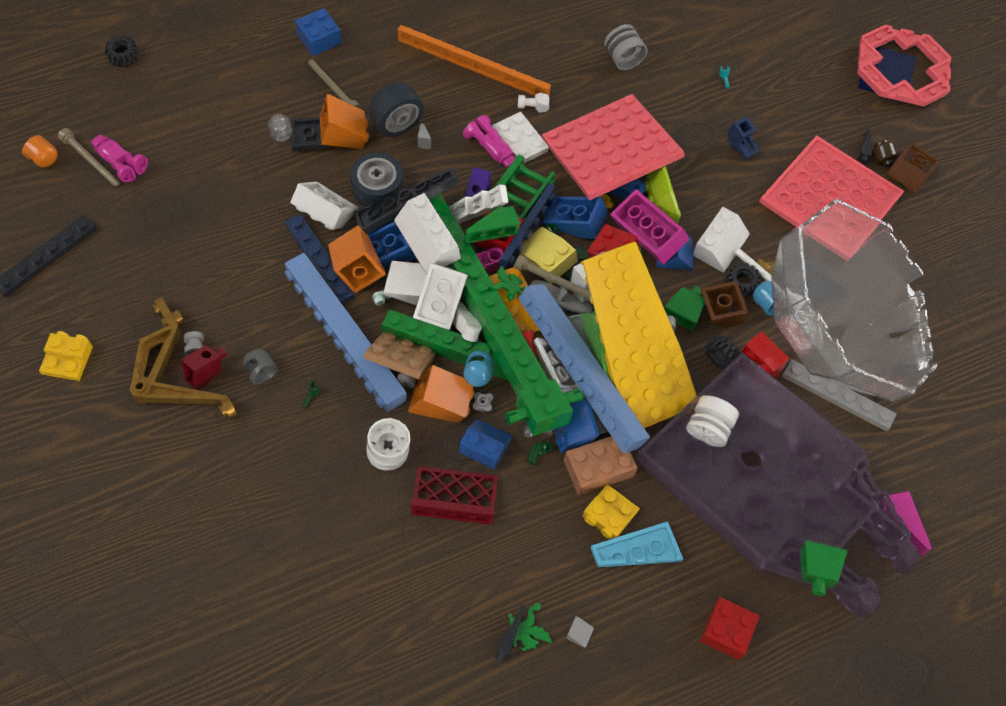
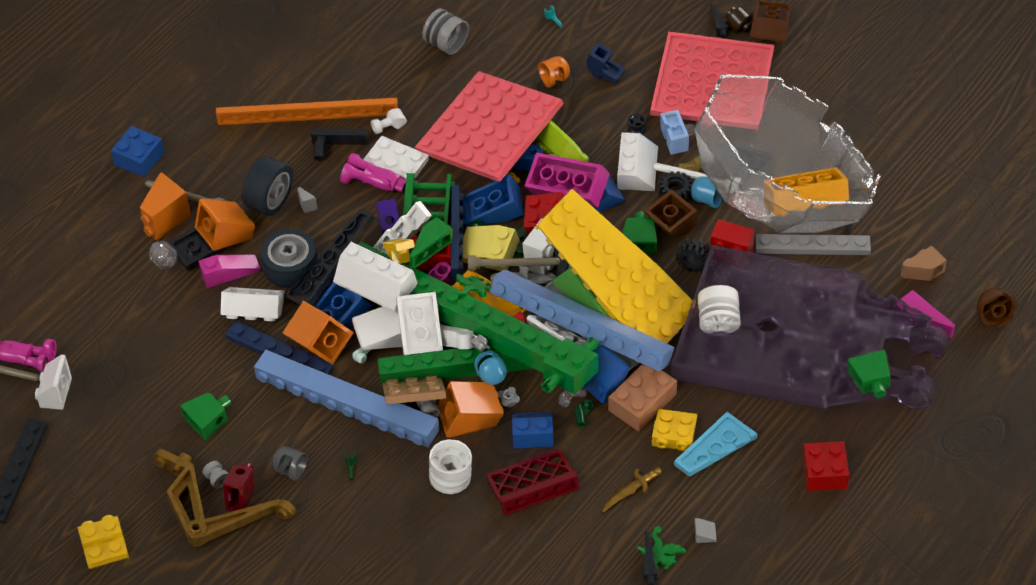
camera: 20 degrees left, 10 degrees down
none -> white slope [35,355,72,410]
none -> orange slope [140,172,191,241]
none -> green torso [180,393,231,440]
none -> dark pink slope [199,255,261,288]
none -> black piece [311,128,368,161]
none -> yellow slope [383,238,415,264]
none -> light grey plate [470,334,490,352]
none -> orange helmet [538,56,570,88]
none -> pearl gold piece [602,467,662,512]
none -> black wheel [628,113,646,135]
none -> light blue piece [660,110,696,155]
none -> light orange brick [764,167,849,214]
none -> medium nougat slope [901,246,947,281]
none -> reddish brown cylinder [976,288,1017,327]

